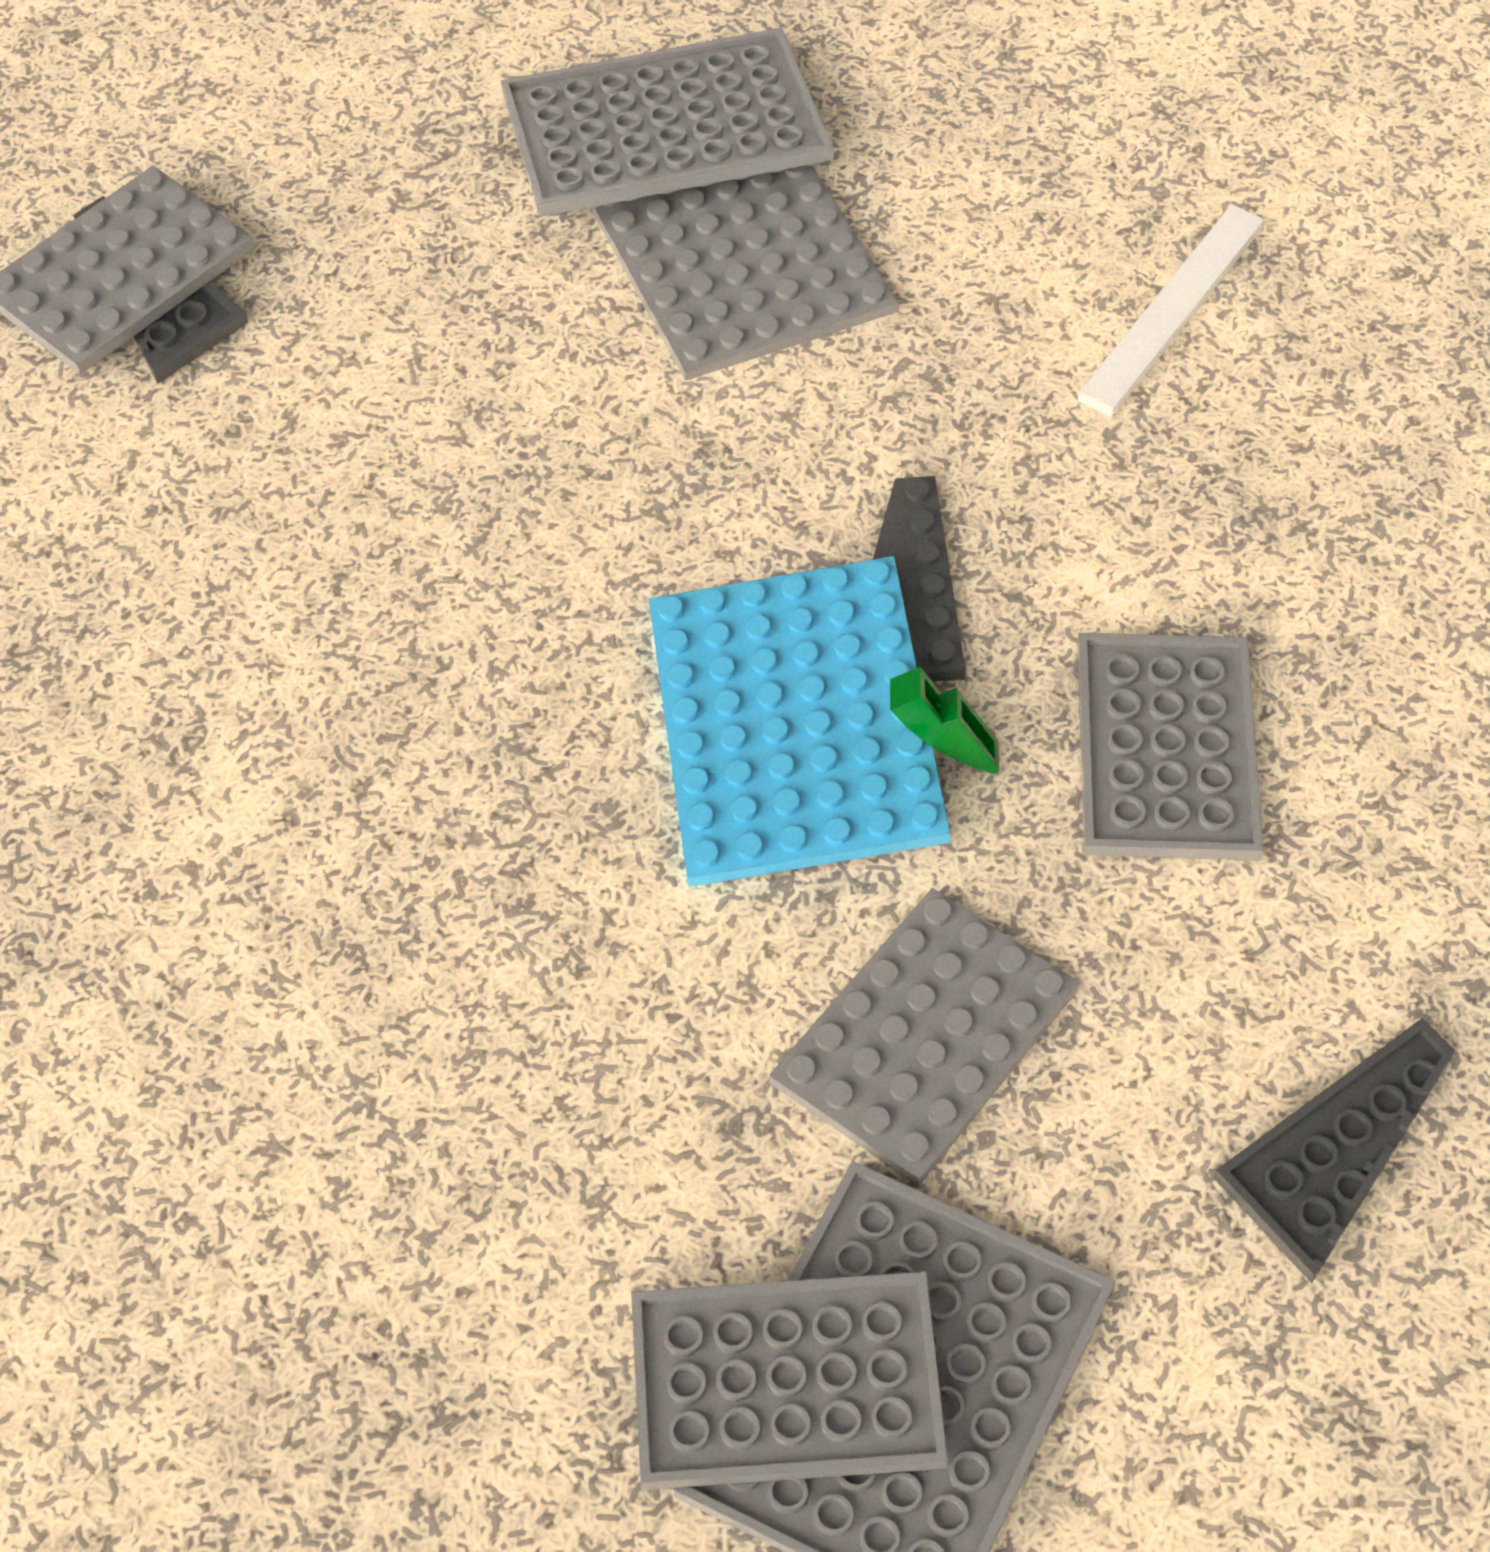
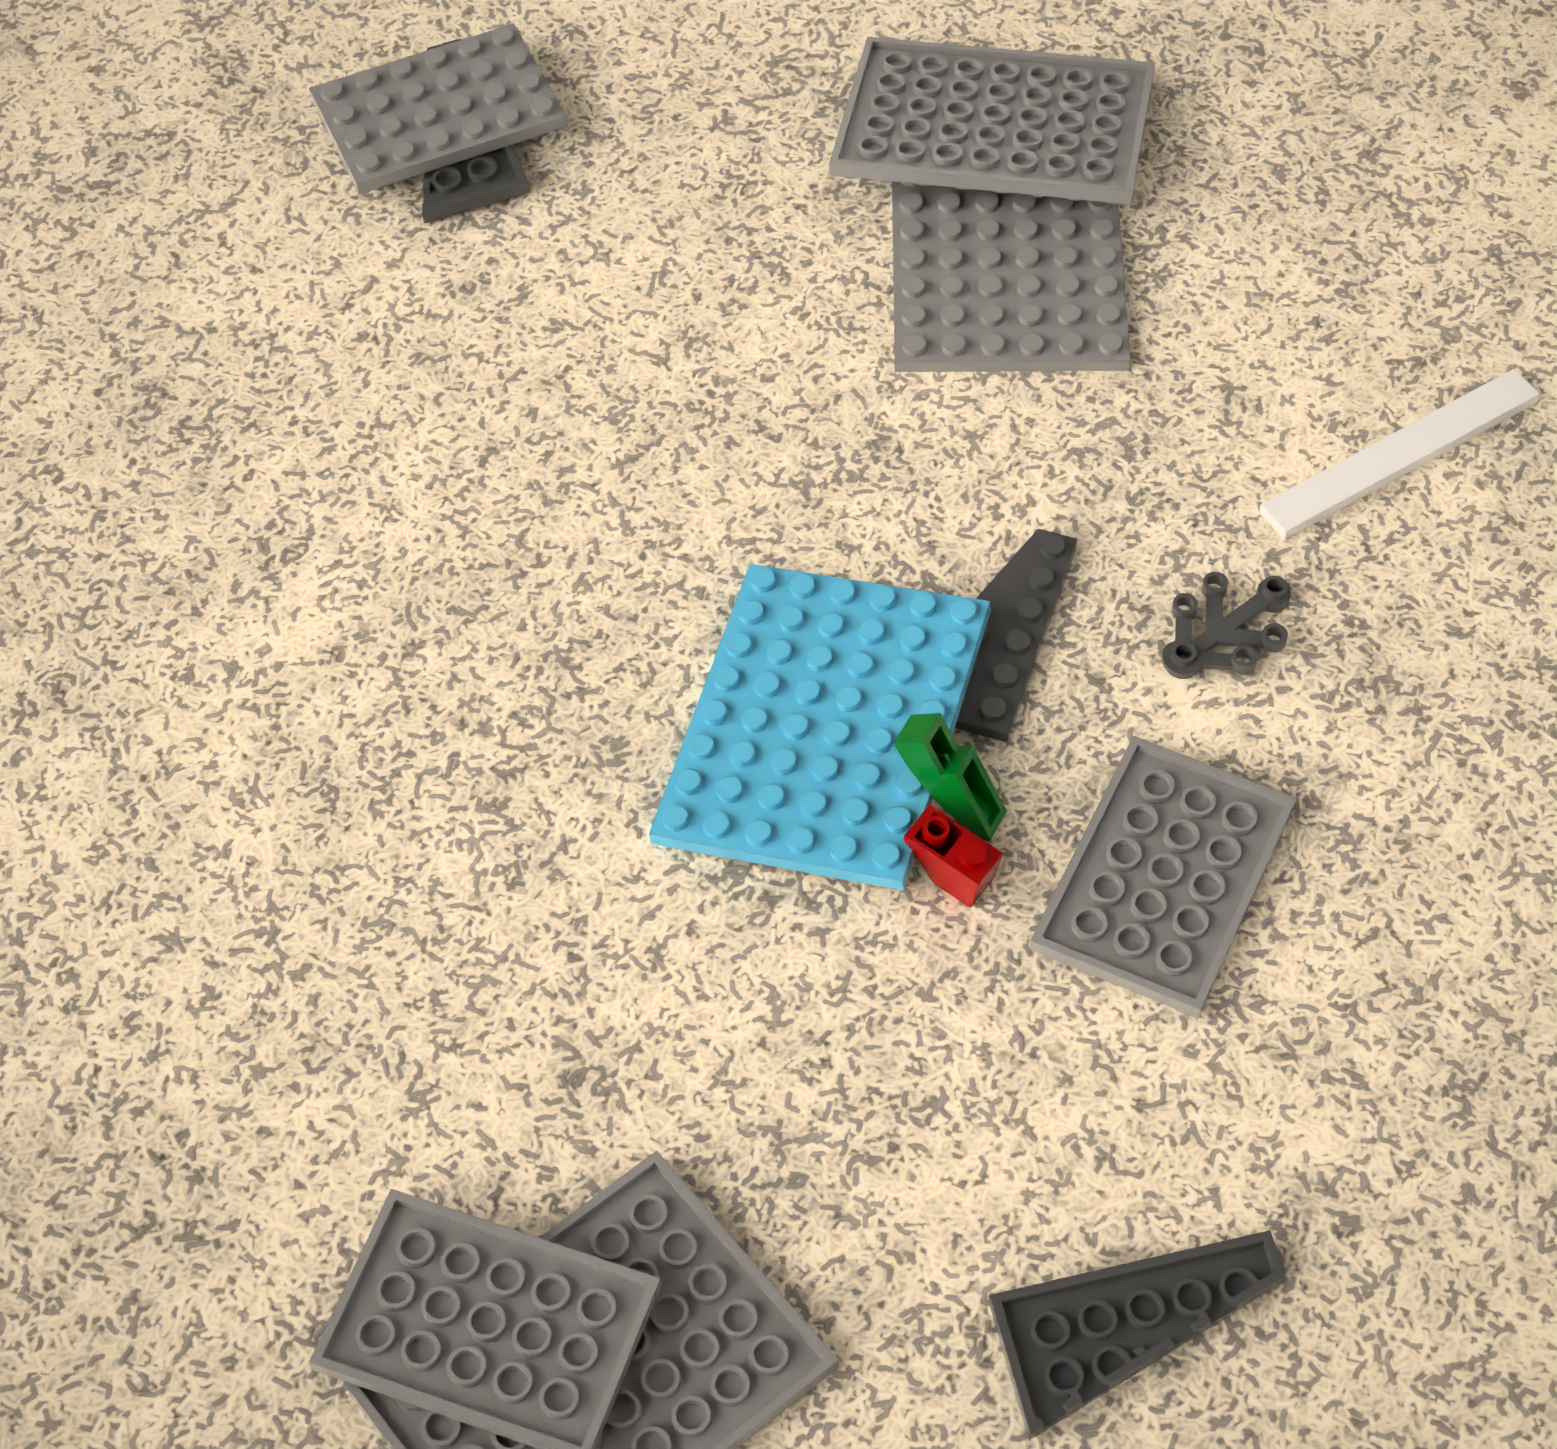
camera: 25 degrees right, 0 degrees up
light grey plate [769,888,1080,1186] -> none
none -> red slope [903,804,1003,907]
none -> dark grey plant [1162,572,1291,679]

